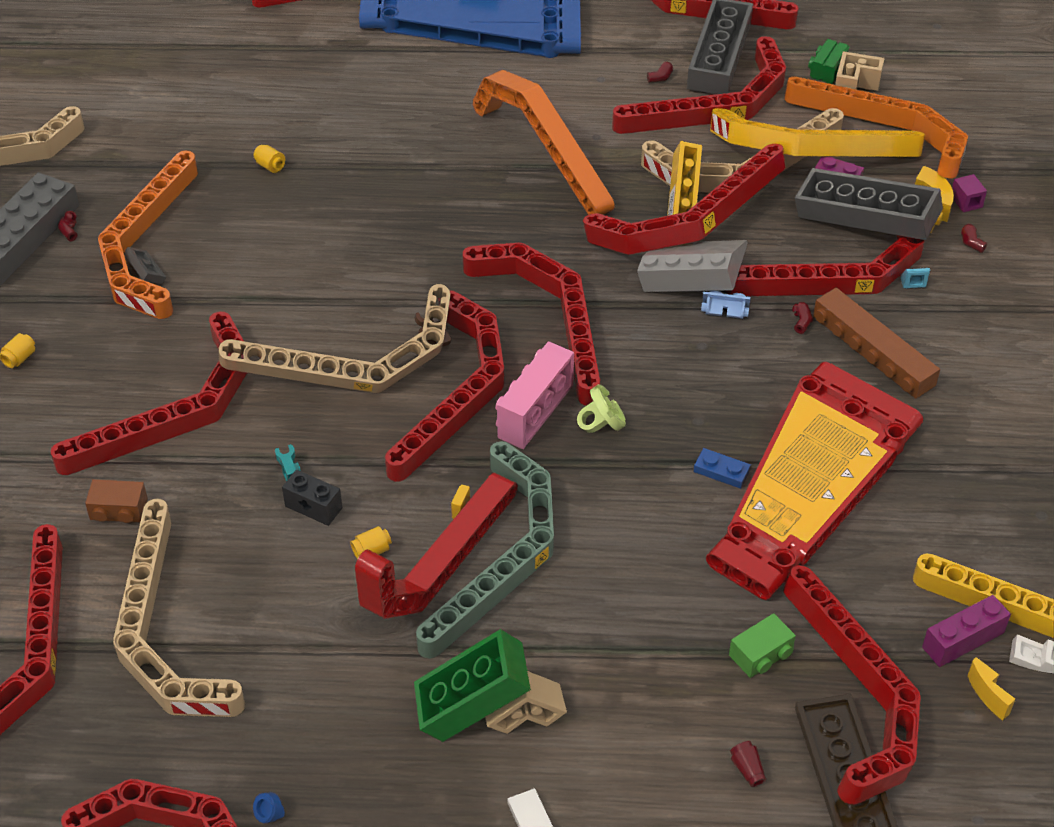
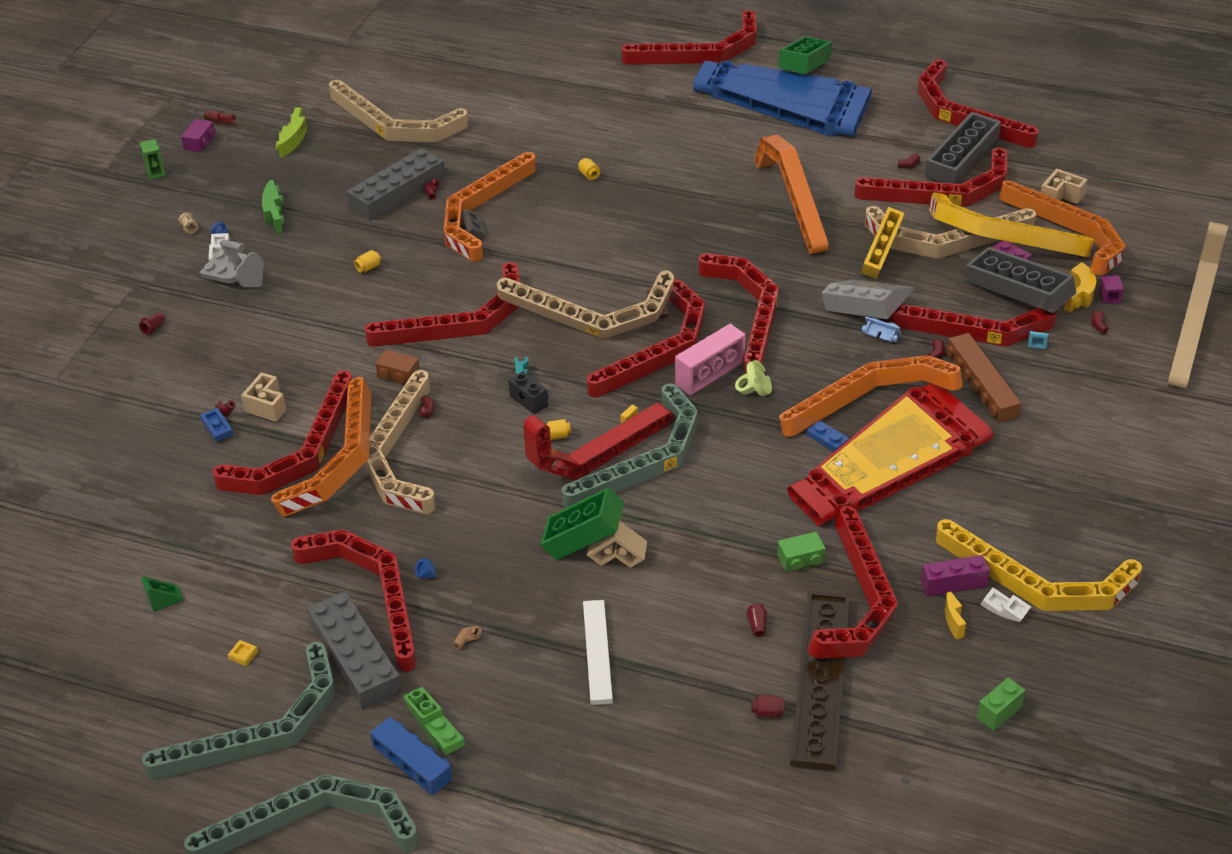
camera: 20 degrees right, 5 degrees down
red beam [583,144,785,254] -> none
green brick [808,39,849,84] -> none
none -> orange beam [271,377,372,517]
none -> dark red arm [419,395,435,418]
none -> orange beam [779,356,963,437]

